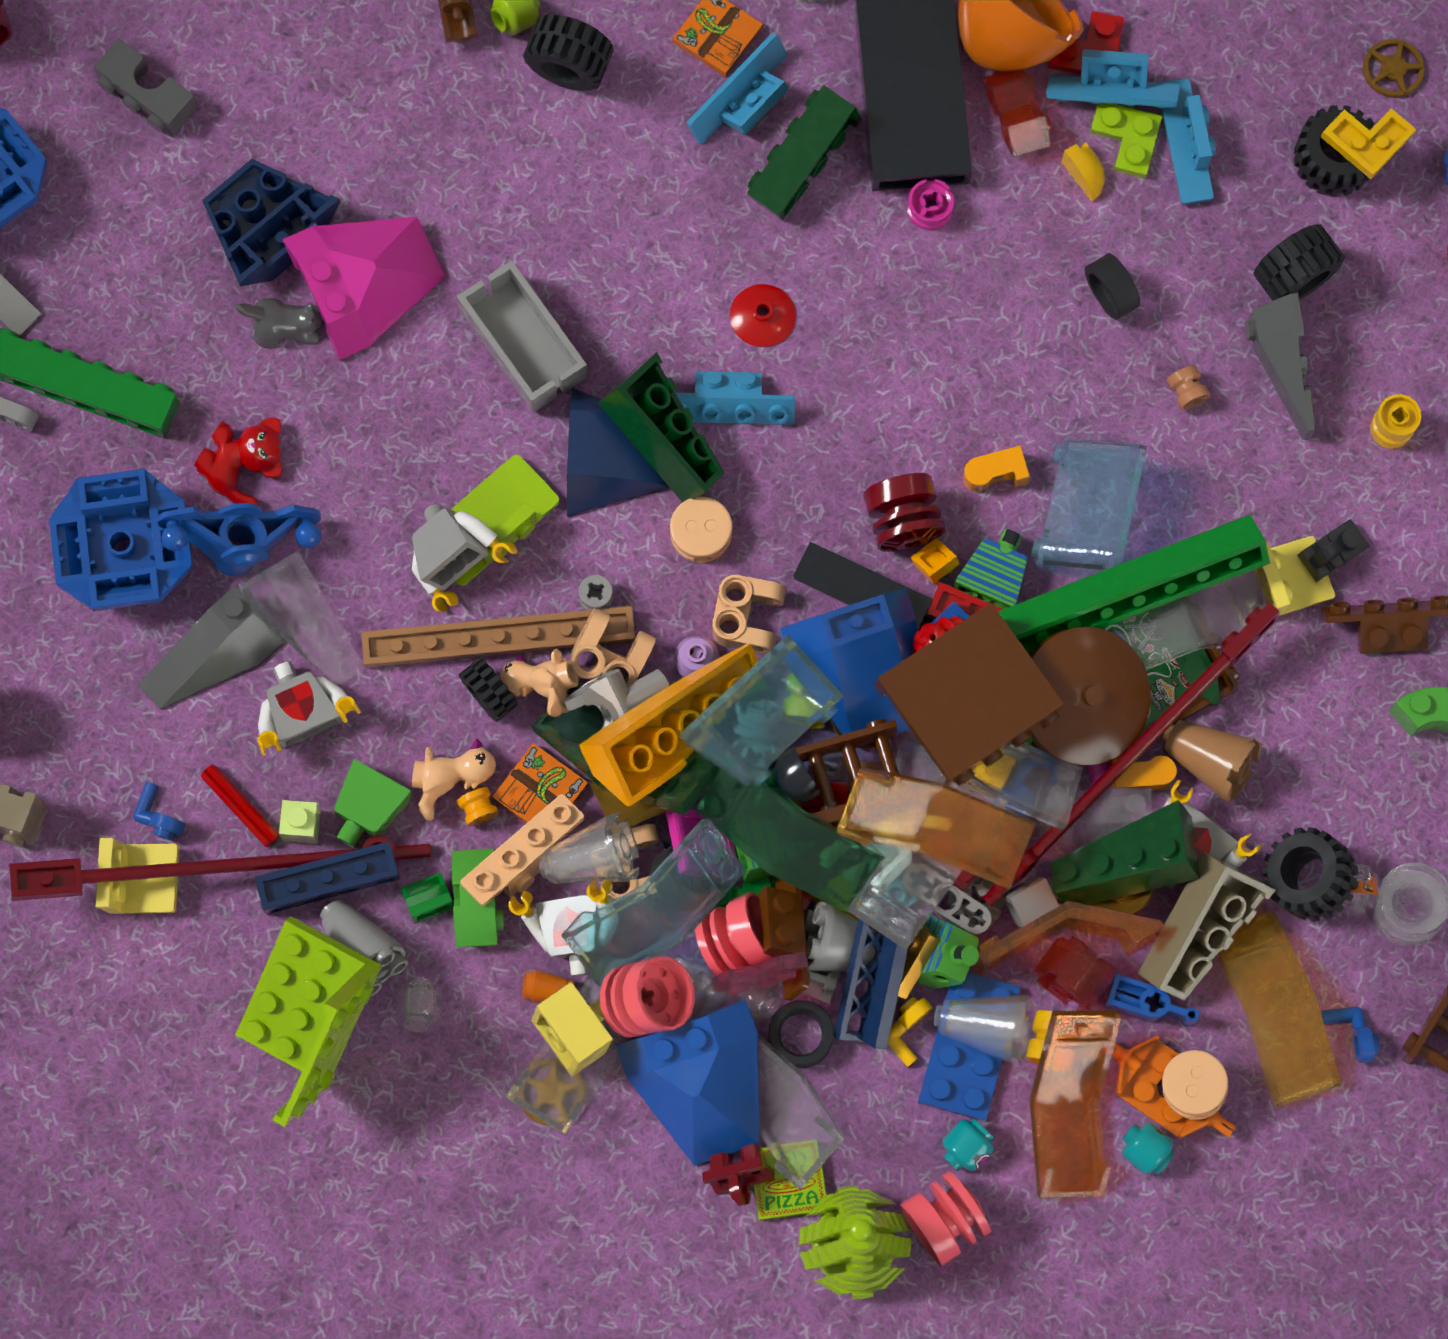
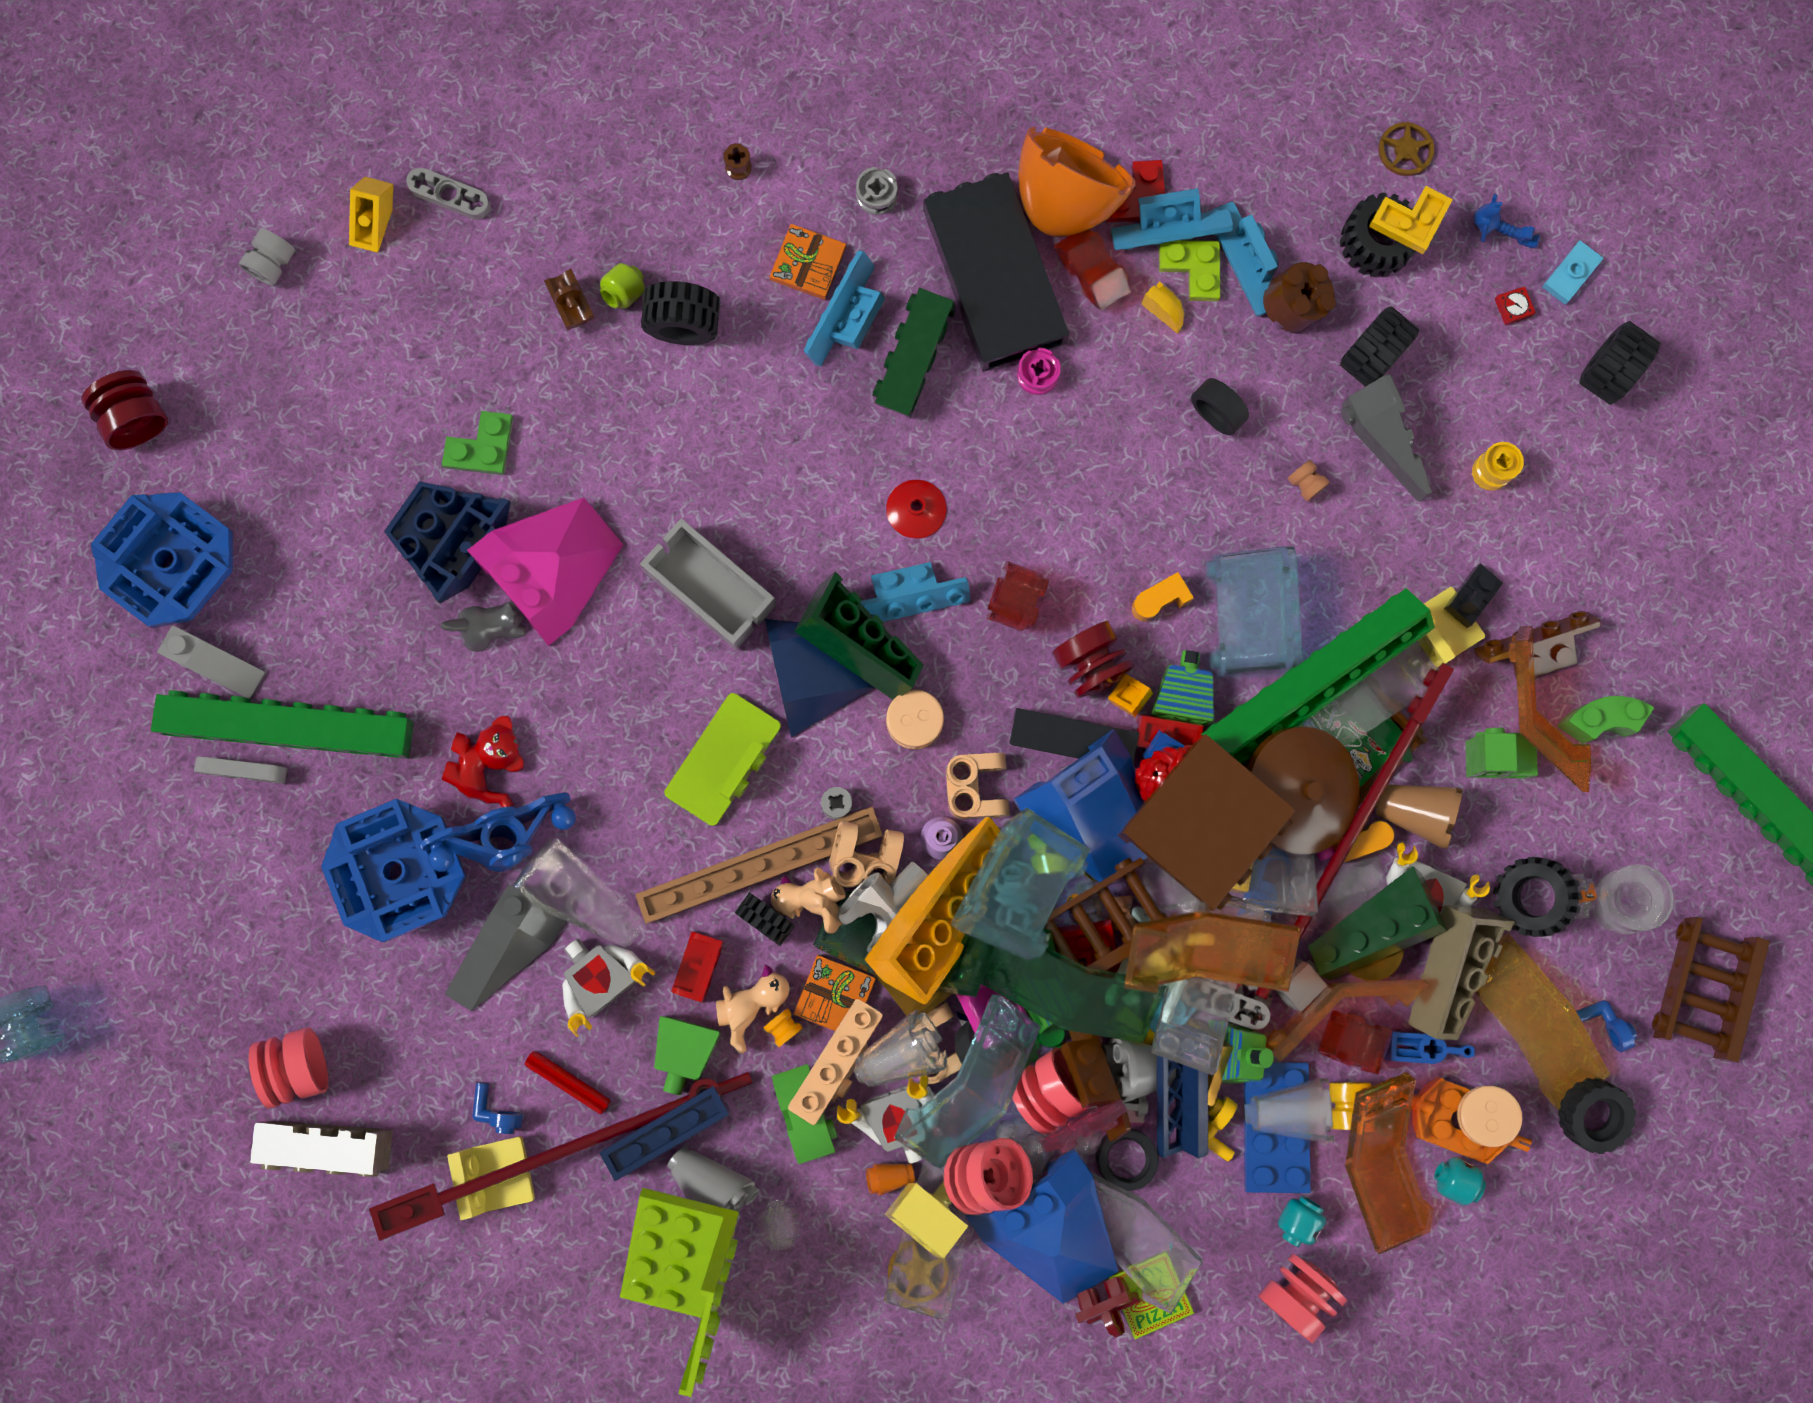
camera: 20 degrees left, 5 degrees up
dark grey arch [94,39,198,135] -> none
yellowish green brick [279,800,321,844] -> none
green piece [401,873,454,924] -> none
light grey torso [412,504,517,612] -> none
black hair [774,747,820,803] -> none
lime plant [798,1185,912,1300] -> none
none -> bright green plate [442,411,513,475]
none -> red hinge [671,931,724,1003]
none -> clear red brick [986,561,1049,632]
none -> reddish brown brick [1263,262,1336,333]
none -> bright green brick [1465,728,1538,779]
none -> clear orange windscreen [1509,626,1592,792]
none -> black tyre [1558,1078,1636,1154]

